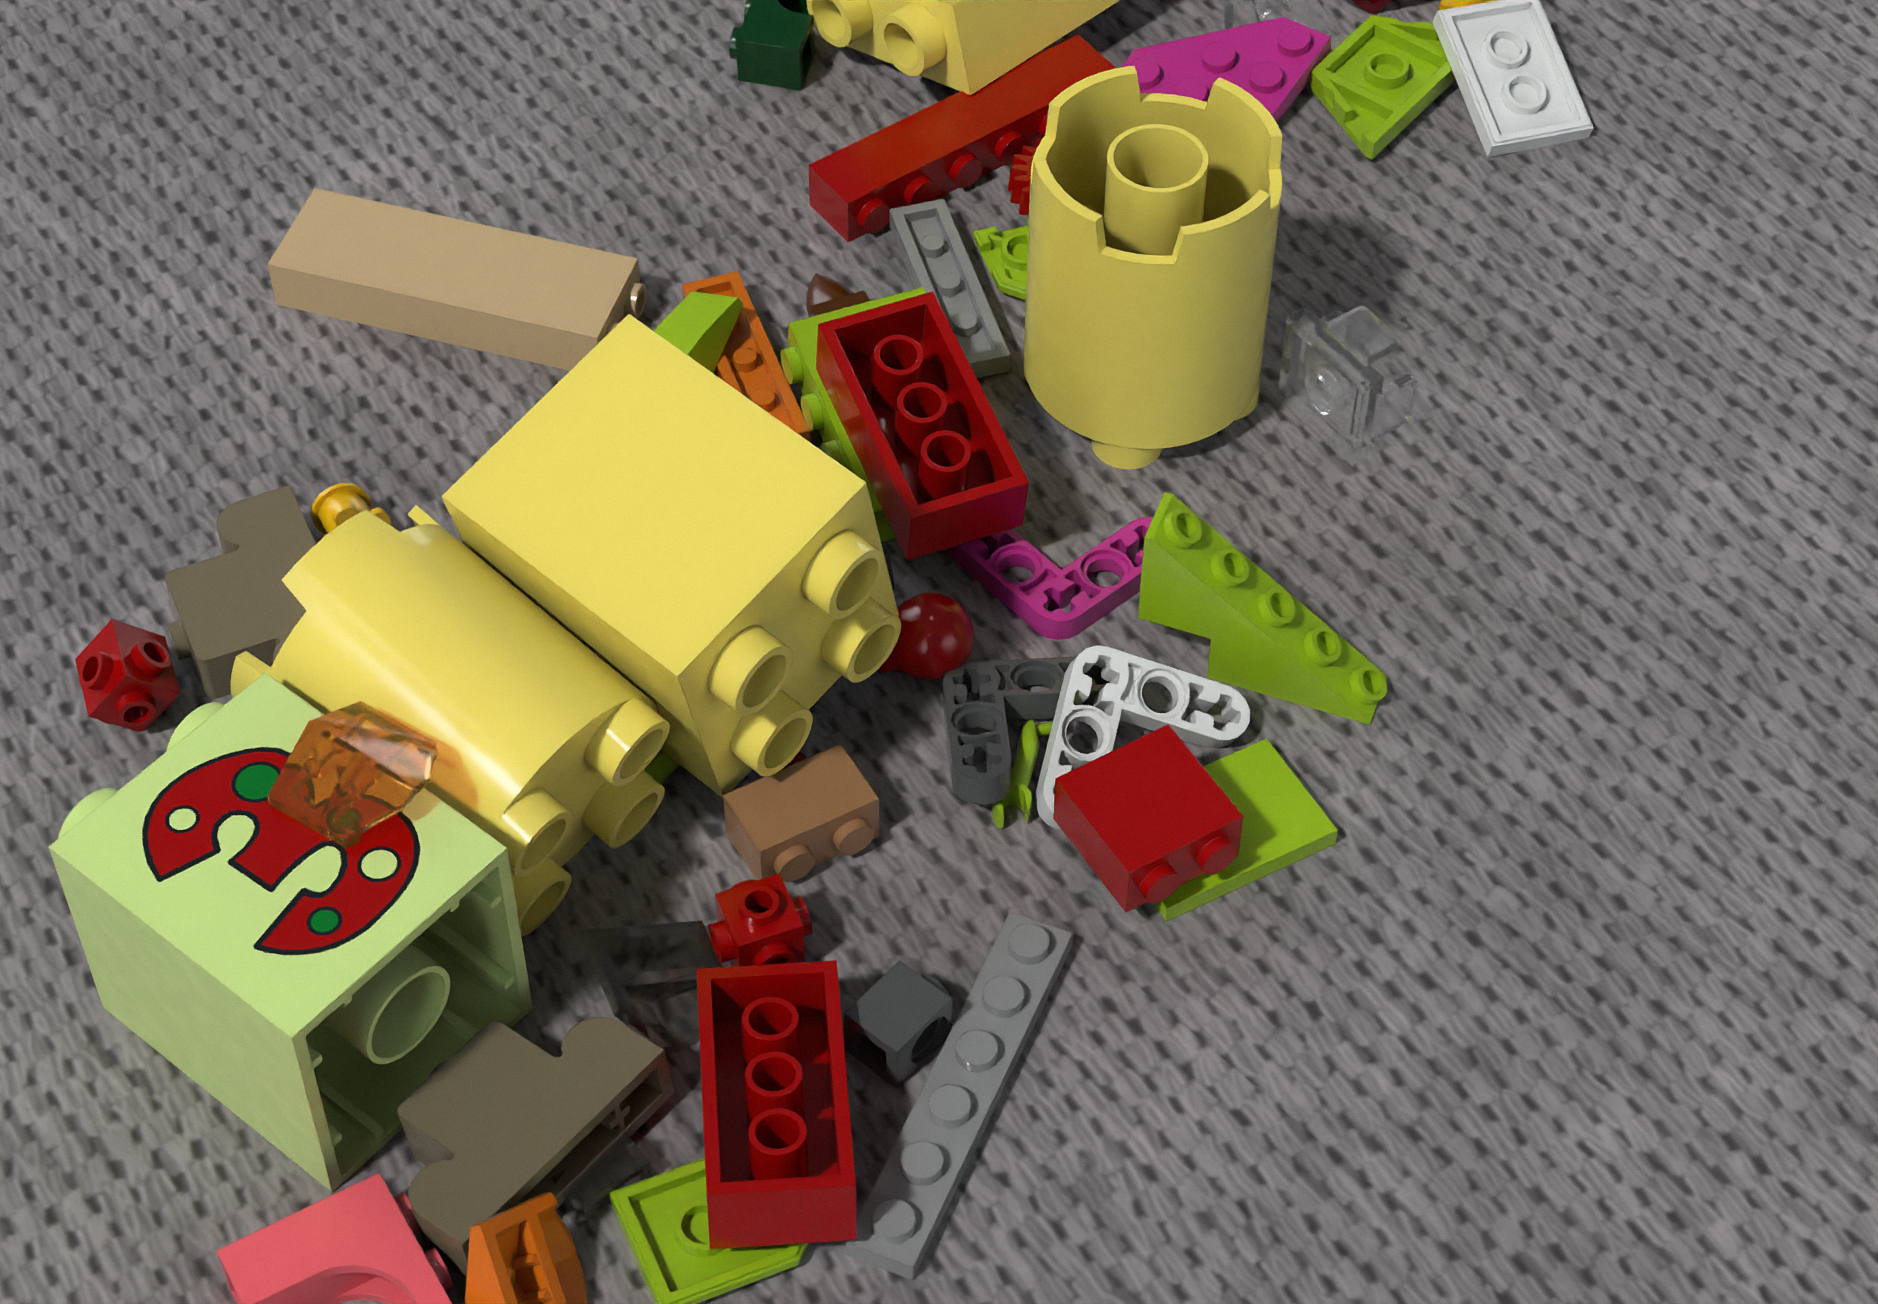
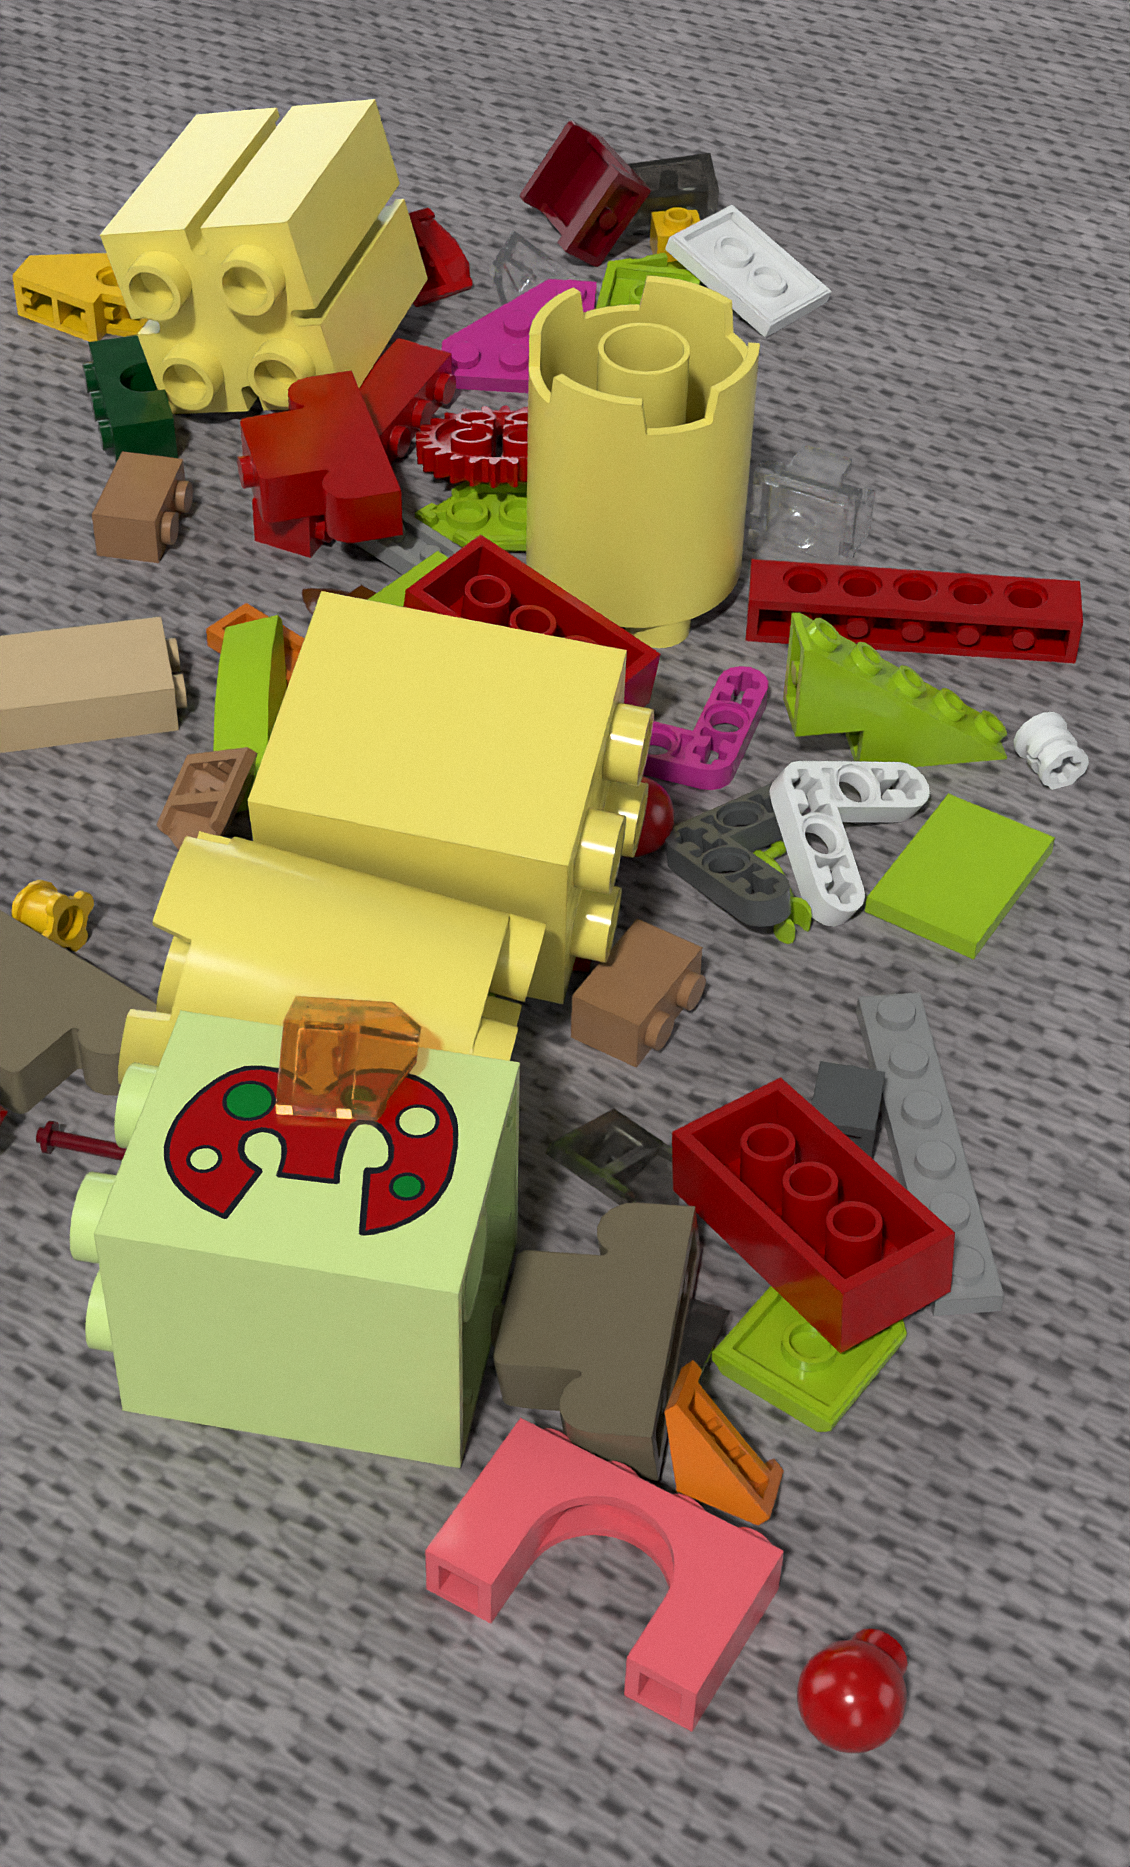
camera: 30 degrees left, 5 degrees down
red brick [708,873,812,967] -> none
red brick [1053,724,1244,913] -> none
none -> medium nougat brick [92,452,193,563]
none -> red brick [237,370,403,543]
none -> red brick [745,559,1083,664]
none -> white bush [1013,712,1089,790]

